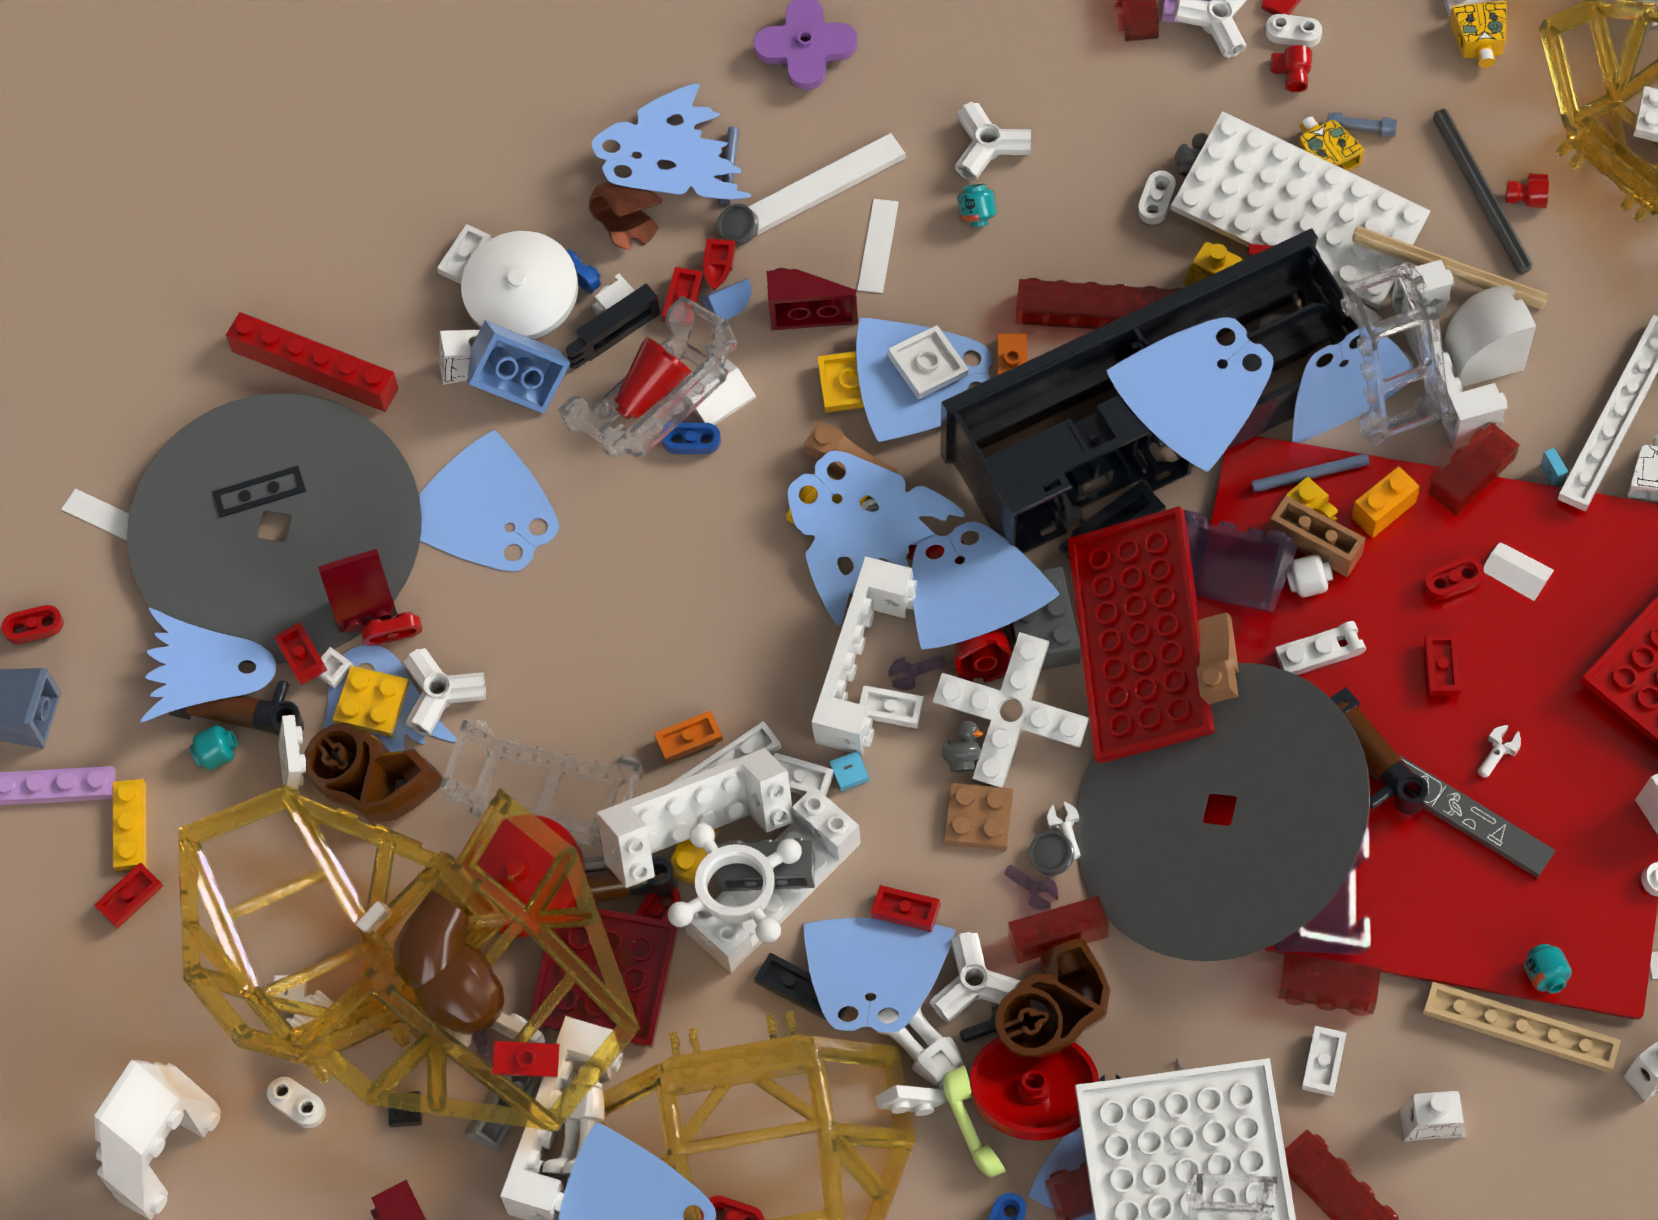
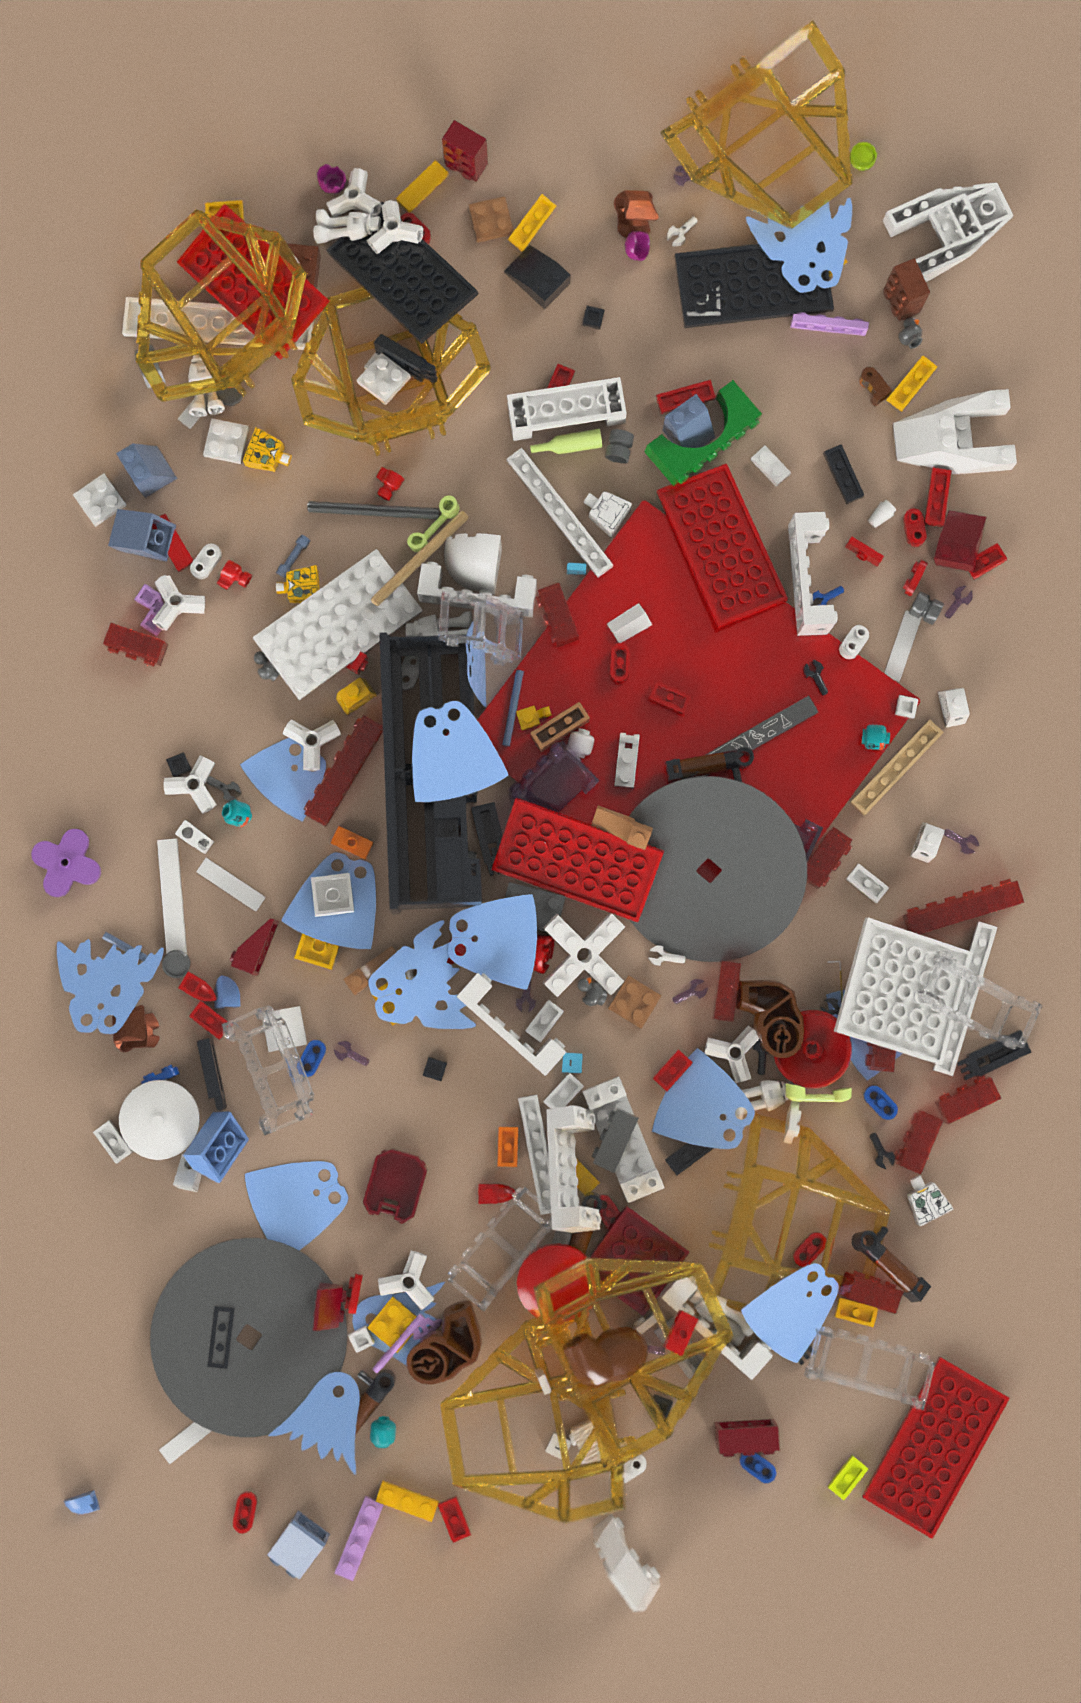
camera: 70 degrees left, 20 degrees up
red brick [226,312,399,412] -> none
red plate [274,622,327,686] -> none
white plate [278,715,306,798] -> none
white brick [591,273,635,316] -> none
red cone [614,337,692,420] -> none
white piece [668,823,802,943] -> none
dark grey piece [1029,830,1074,876] -> none
white plate [1138,171,1176,225] -> none
light orange brick [1352,466,1420,538] -> none
white bar [1477,725,1521,778] -> none
none -> black tile [166,752,192,777]
none -> white leg [175,820,214,854]
none -> dark grey bar [206,776,242,802]
none -> light blue piece [240,738,326,822]
none -> white piece [283,719,342,771]
none -> clear purple bar [334,1041,370,1066]
none -> dark red piece [363,1148,428,1224]
none -> lavender piece [372,1313,442,1373]
none -> yellowish green piece [407,495,460,552]
none -> black tile [423,1057,447,1081]
none -> red plate [478,1183,518,1204]
none -> black bar [803,660,828,696]
none -> white tile [895,695,918,719]
none -> clear purple bar [944,829,979,854]

